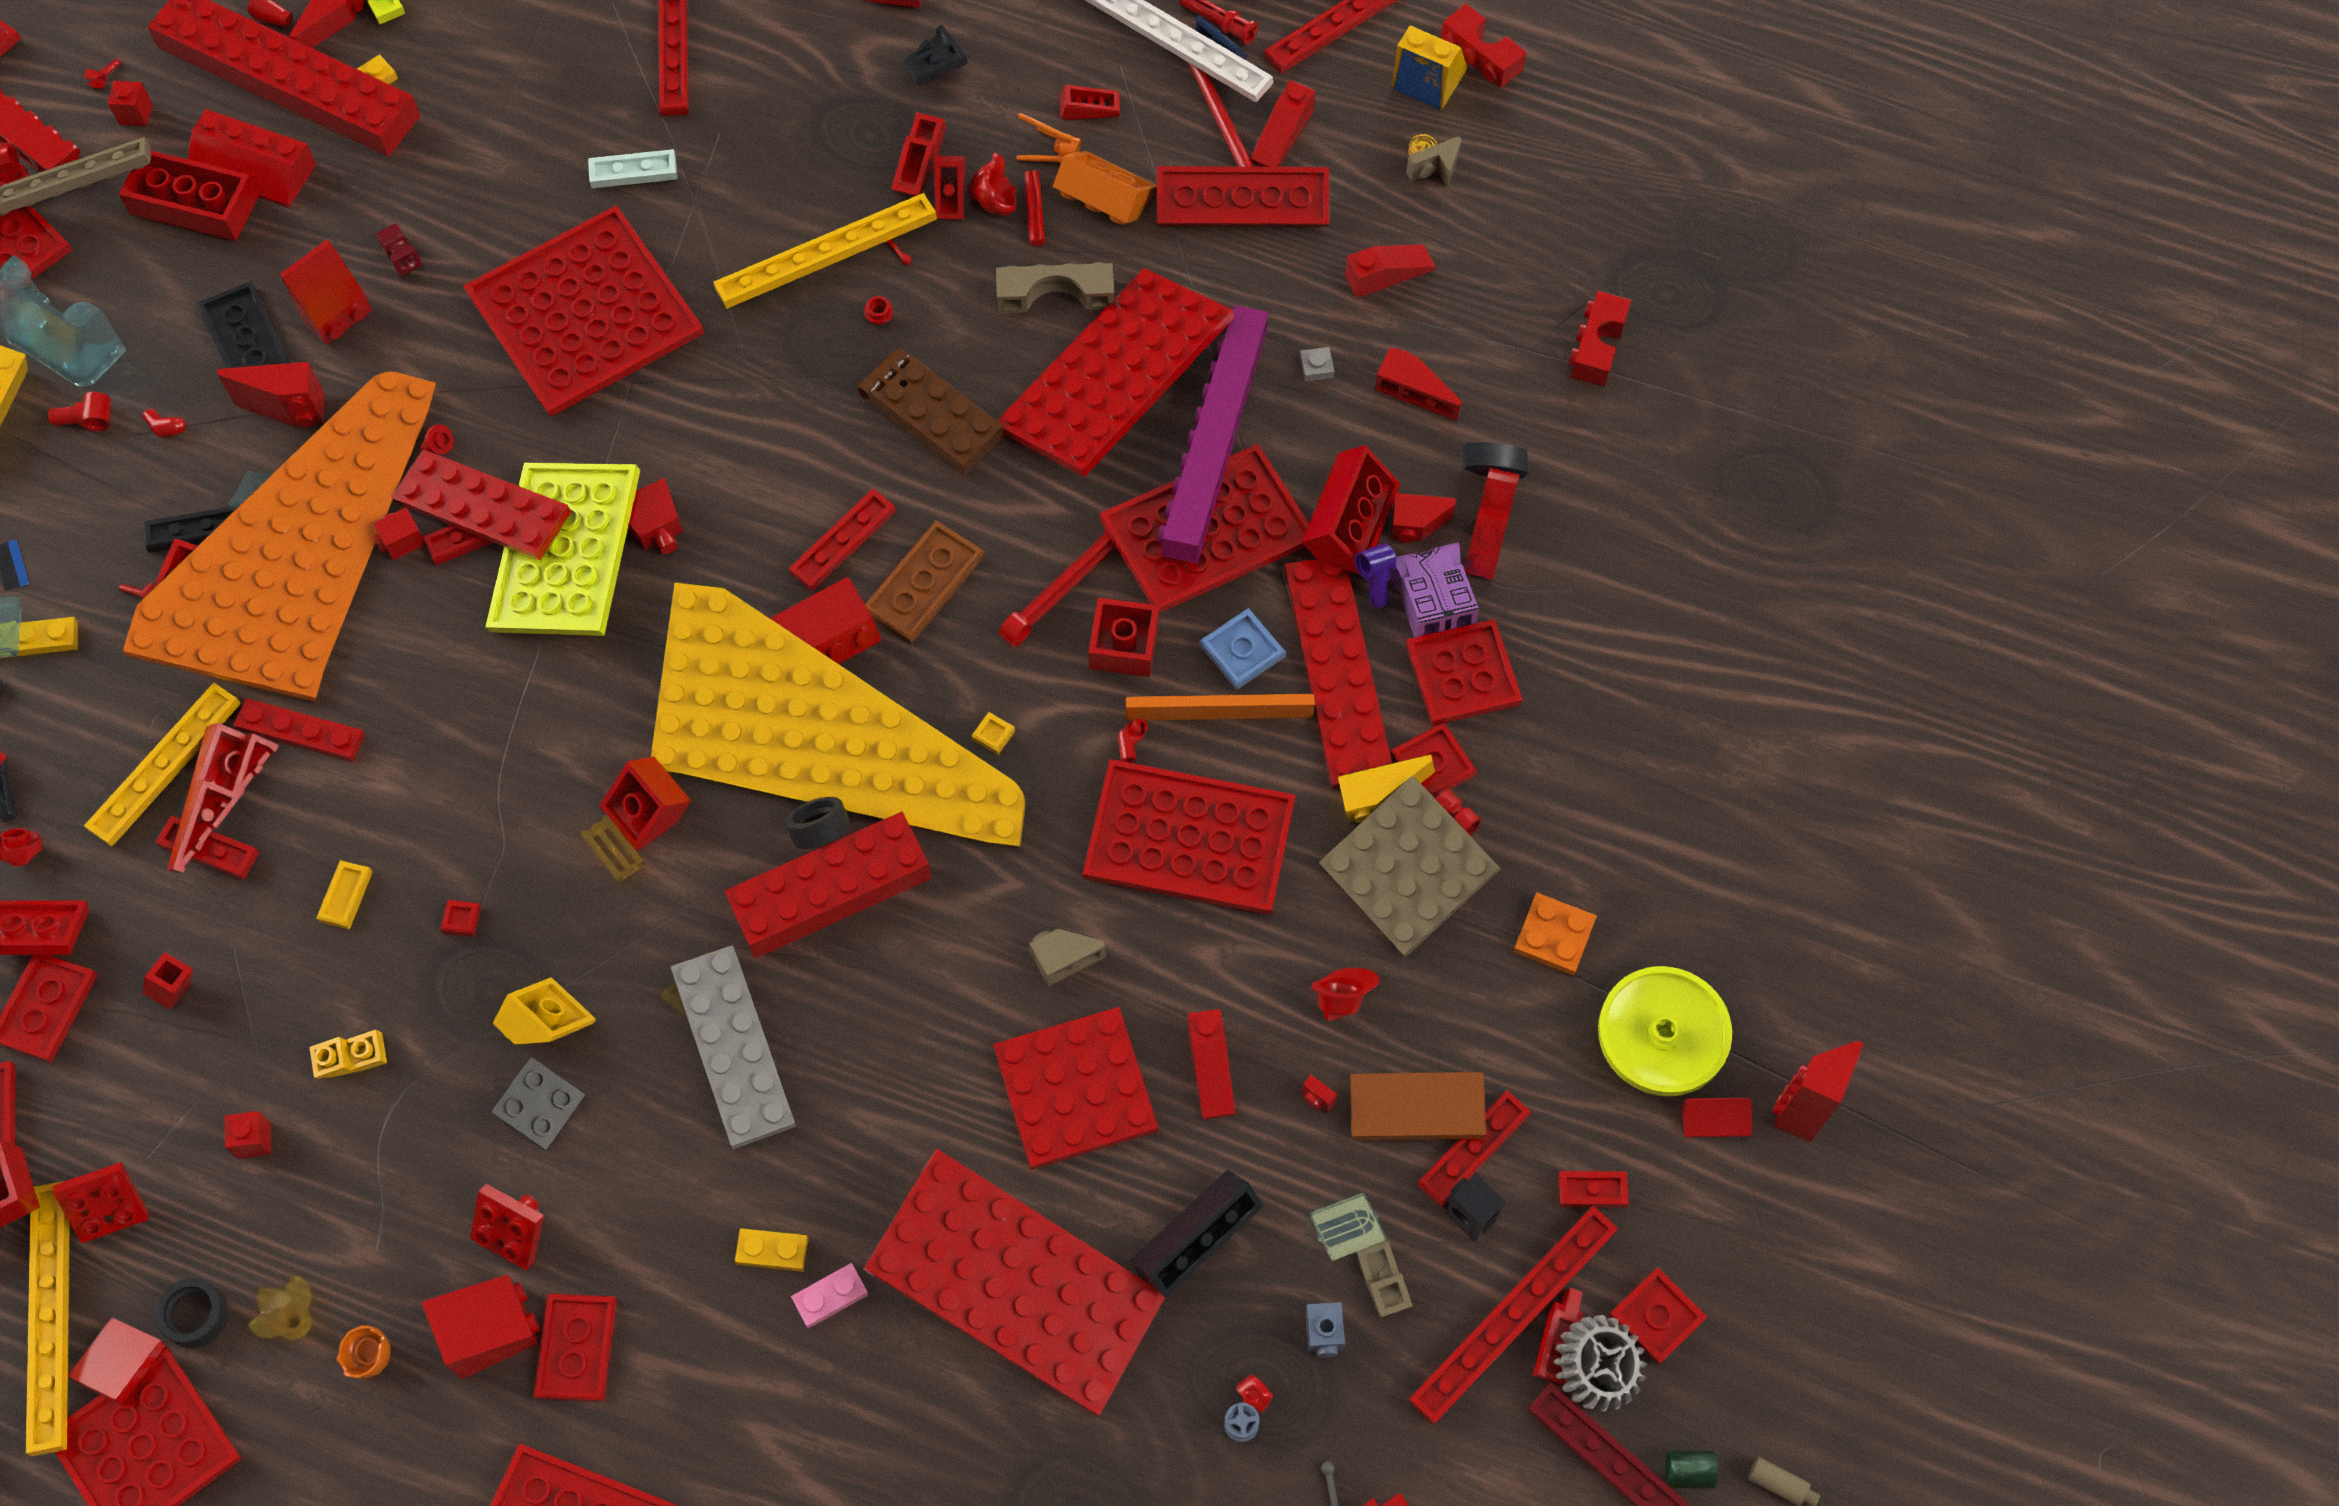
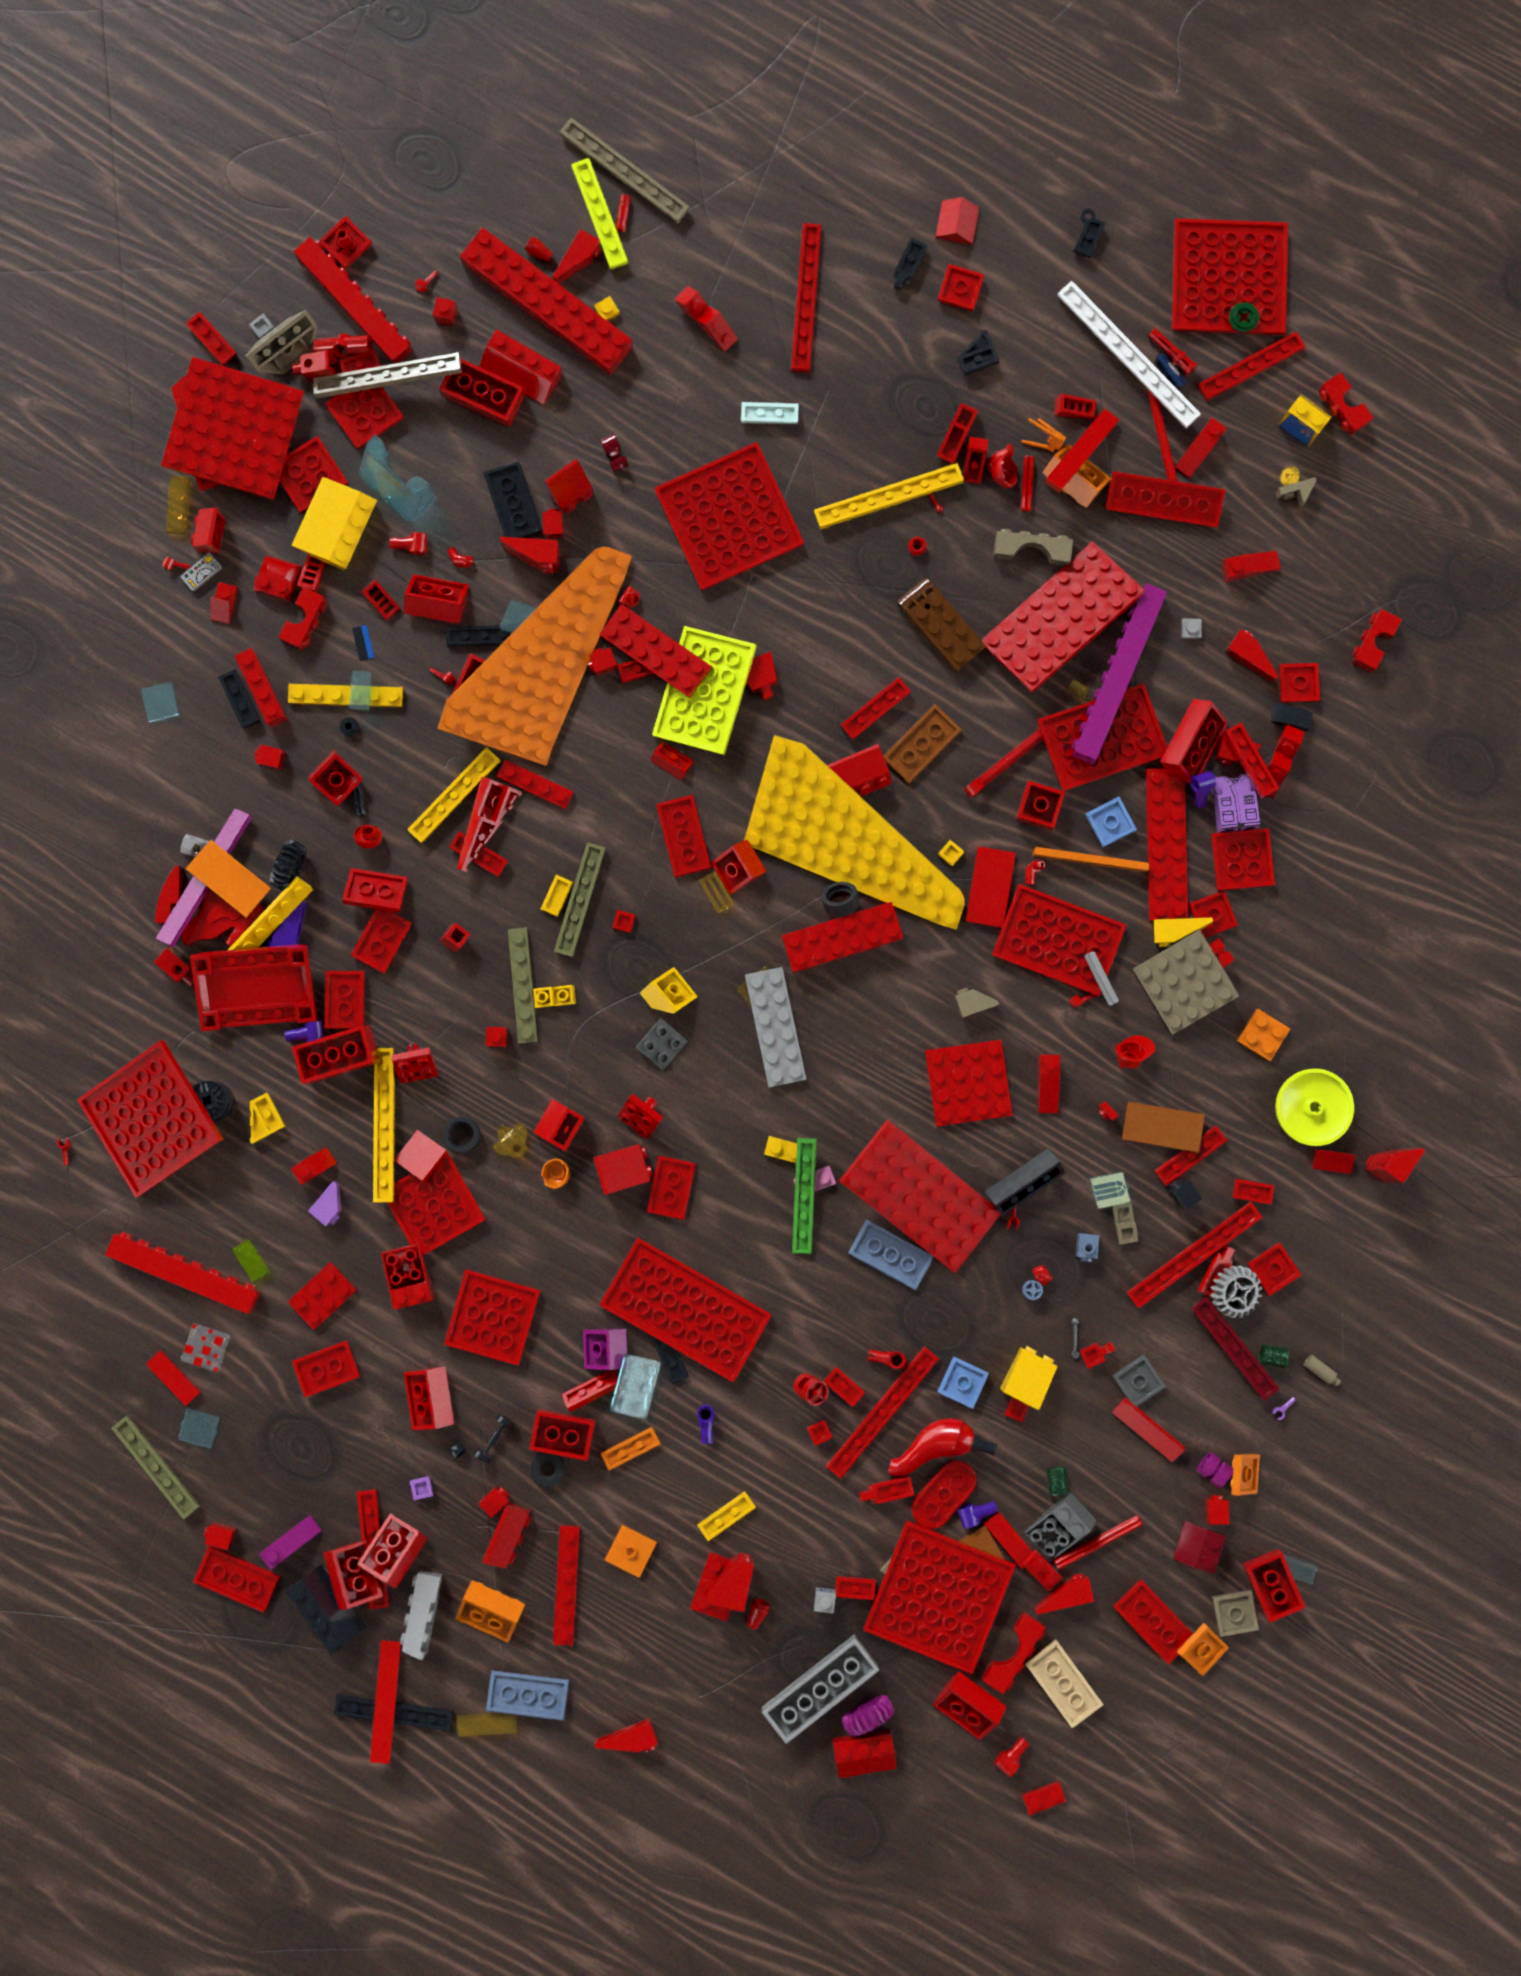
camera: 10 degrees right, 20 degrees up
none -> red slope [361,579,401,621]
none -> red slope [404,574,469,624]
none -> olive plate [508,927,538,1044]
none -> red slope [533,1099,586,1151]
none -> red brick [543,509,564,539]
none -> olive plate [554,842,606,957]
none -> red slope [650,741,694,780]
none -> red tile [656,795,712,878]
none -> red arch [674,286,738,352]
none -> bright green tile [792,1138,817,1254]
none -> sand blue tile [848,1219,934,1290]
none -> red tile [965,846,1016,928]
none -> red hand [1006,1207,1020,1230]
none -> red tile [1044,408,1120,493]
none -> clear yellow tile [1067,680,1089,699]
none -> red hand [1069,994,1097,1007]
none -> light grey axle [1085,952,1119,1006]
none -> red plate [1223,722,1280,799]
none -> red plate [1279,663,1320,703]

